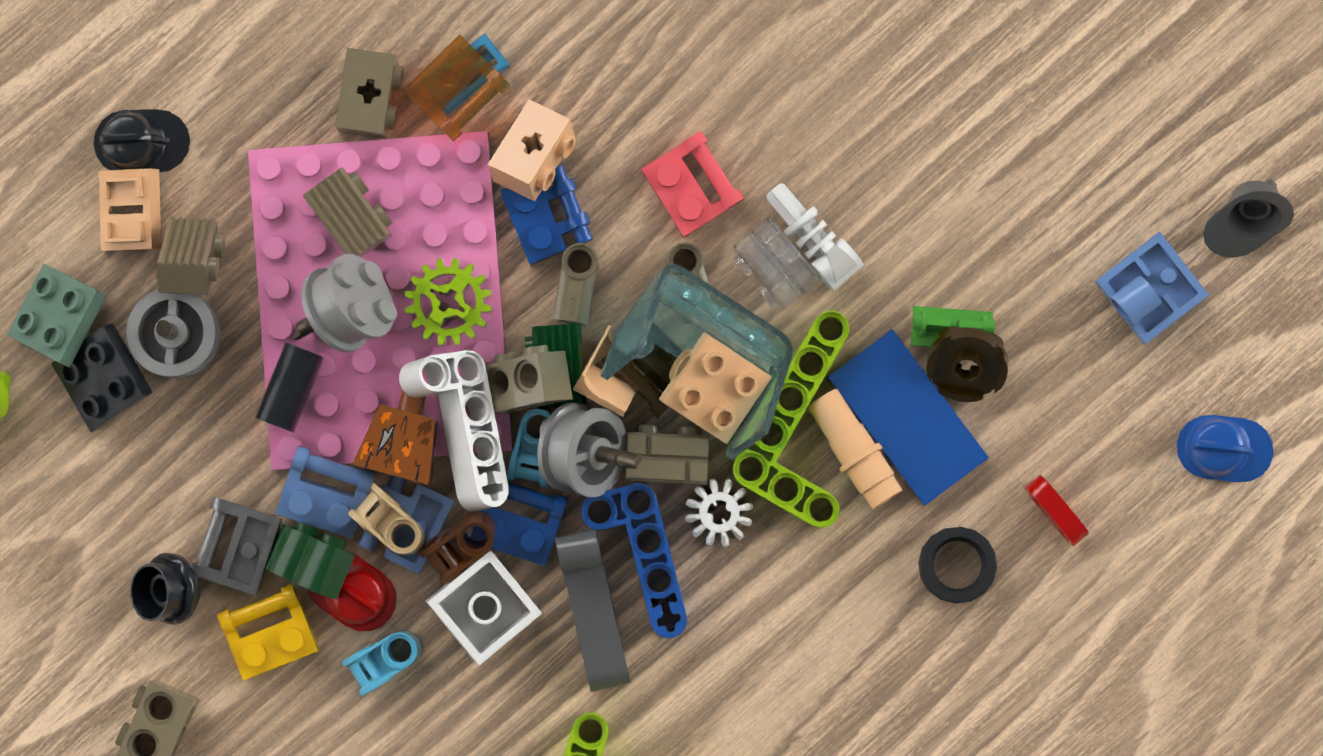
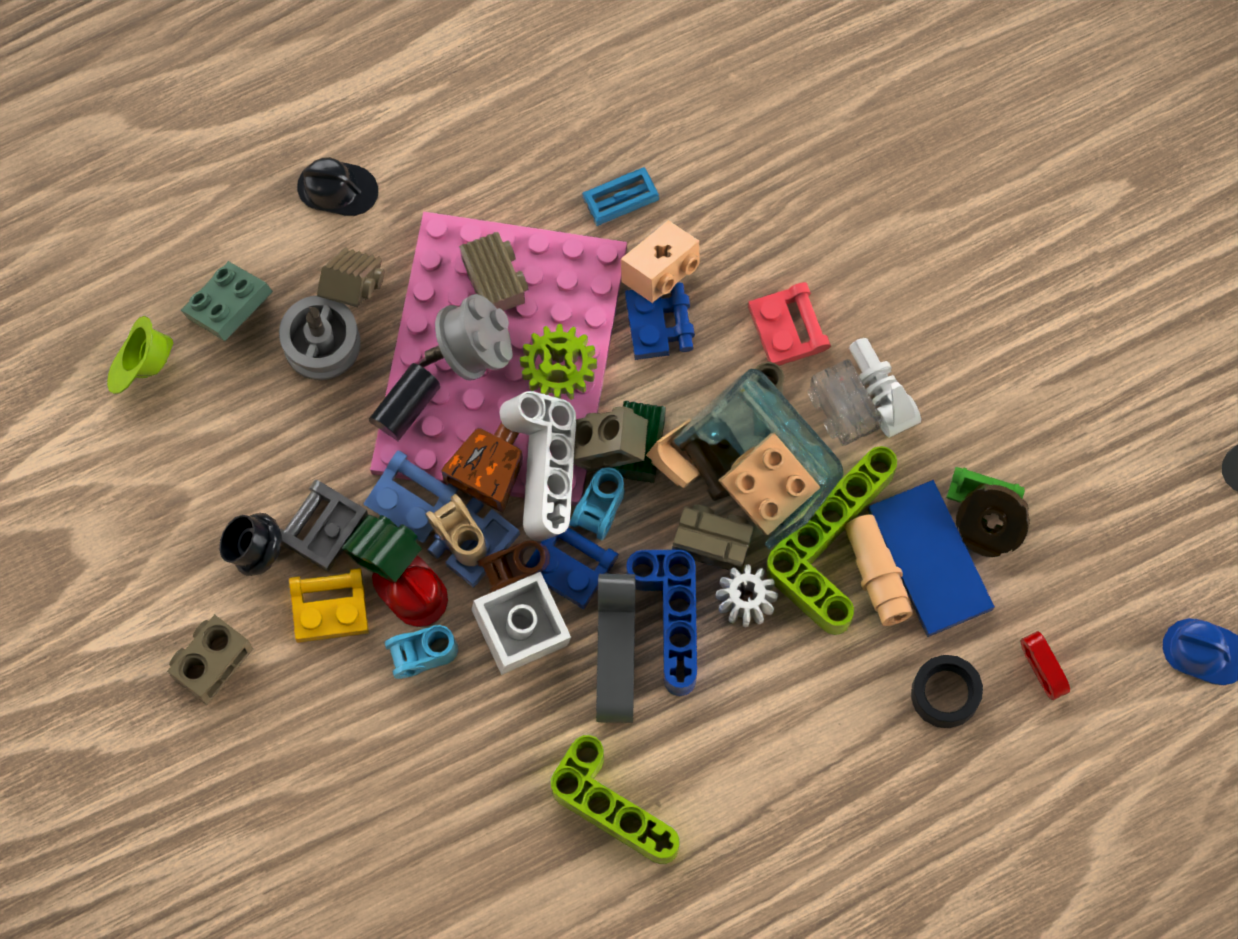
camera: 15 degrees right, 15 degrees down
black plate [51,323,153,433] -> none
light nougat piece [99,168,161,251] -> none
dark tan brick [335,48,404,139] -> none
clear orange plate [403,34,511,142] -> none
light grey wheel [537,402,644,497] -> none
dark tan piece [553,243,598,325] -> none
medium blue plate [1094,232,1209,345] -> none

